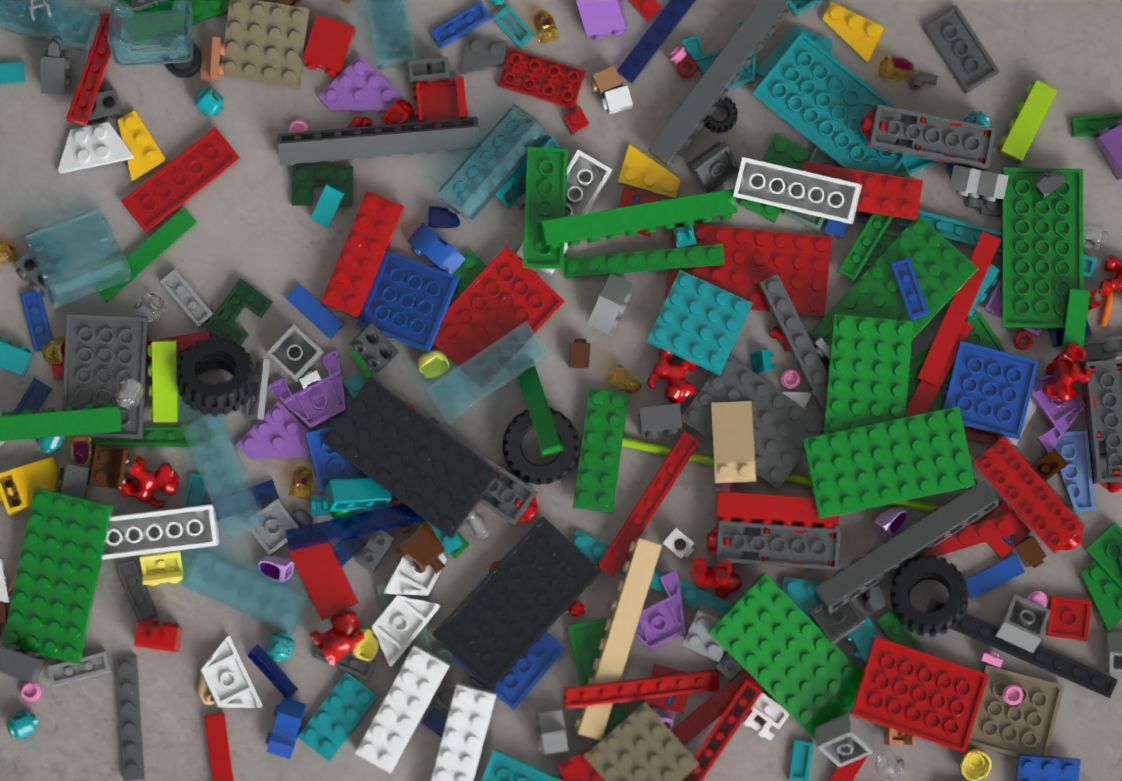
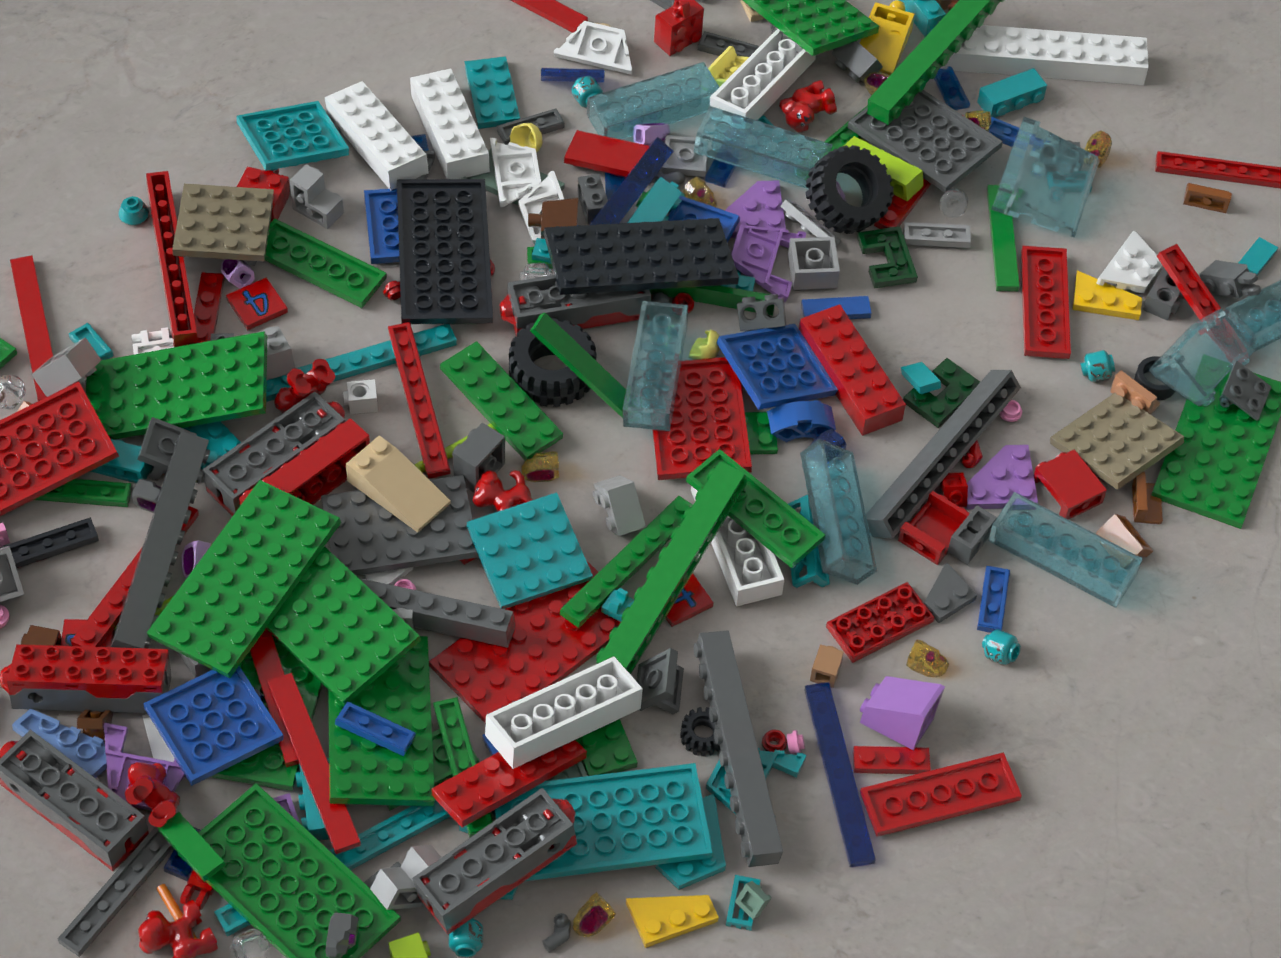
camera: 135 degrees right, 30 degrees down
reddish brown bracket [87,445,129,489] -> none
clear head [114,378,144,409] -> none
blue brick [265,697,306,759] -> none
white plate [299,370,322,389] -> none
red animal [309,611,365,667] -> none
teal tile [493,5,534,49] -> none
red plate [563,107,590,134] -> none
red tile [563,669,719,709] -> none
reddish brown brick [569,339,590,369] -> none
tan brick [574,538,662,741] -> none
white brick [602,86,633,114] -> none
medium lavender wing [606,569,687,651] -> none
yellow wing [618,144,681,199] -> none
teal tile [750,350,776,373] -> none
black tyre [890,555,968,637] -> none
blue tile [965,554,1025,600] -> none
red plate [1013,330,1033,351] -> none

